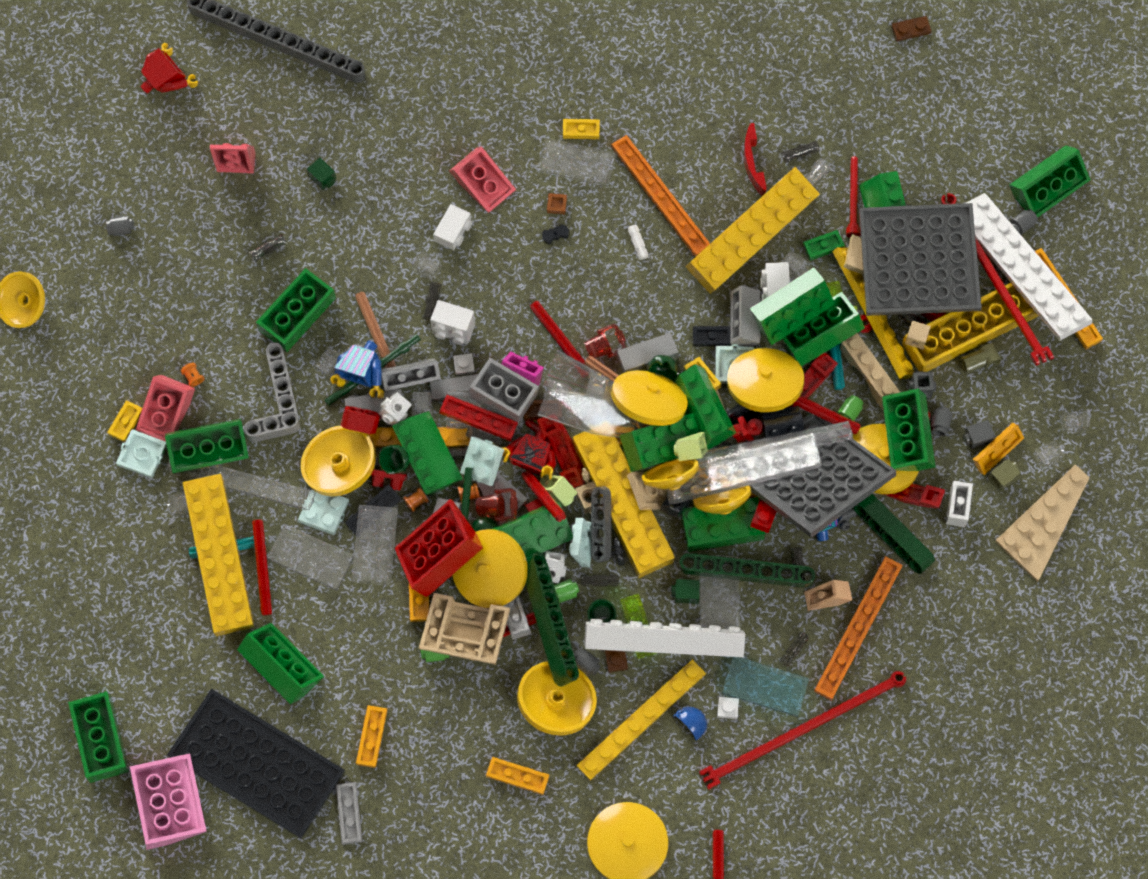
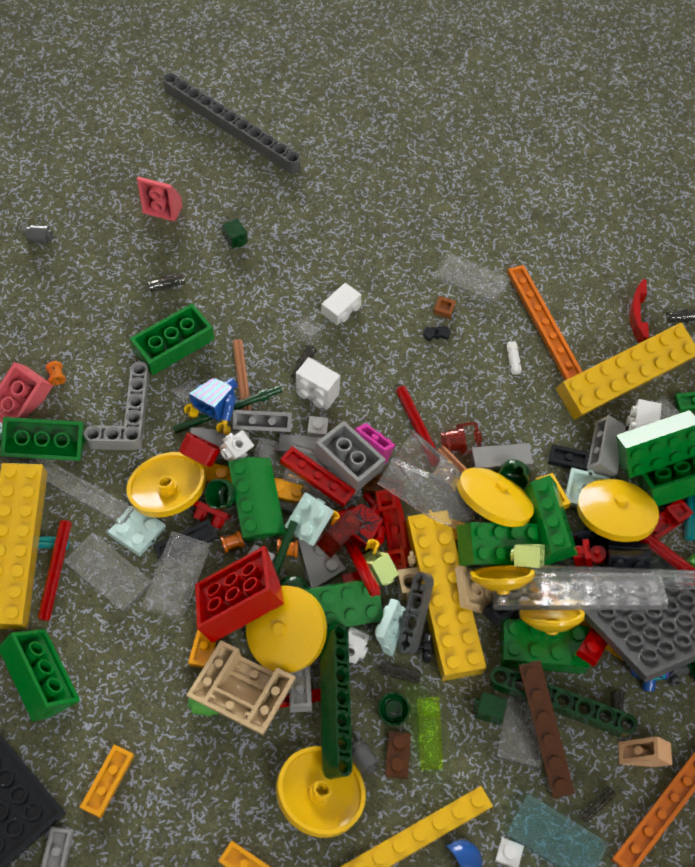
camera: 10 degrees right, 10 degrees down
red torso [140,43,198,94] -> none
coral slope [449,146,516,213] -> none
clear red piece [476,488,518,521] -> none
bright green brick [554,579,579,604] -> none
yellow plate [563,119,600,139] -> none
white brick [584,619,745,657] -> none
none -> clear red slope [317,510,363,558]
none -> reddish brown plate [519,660,575,799]

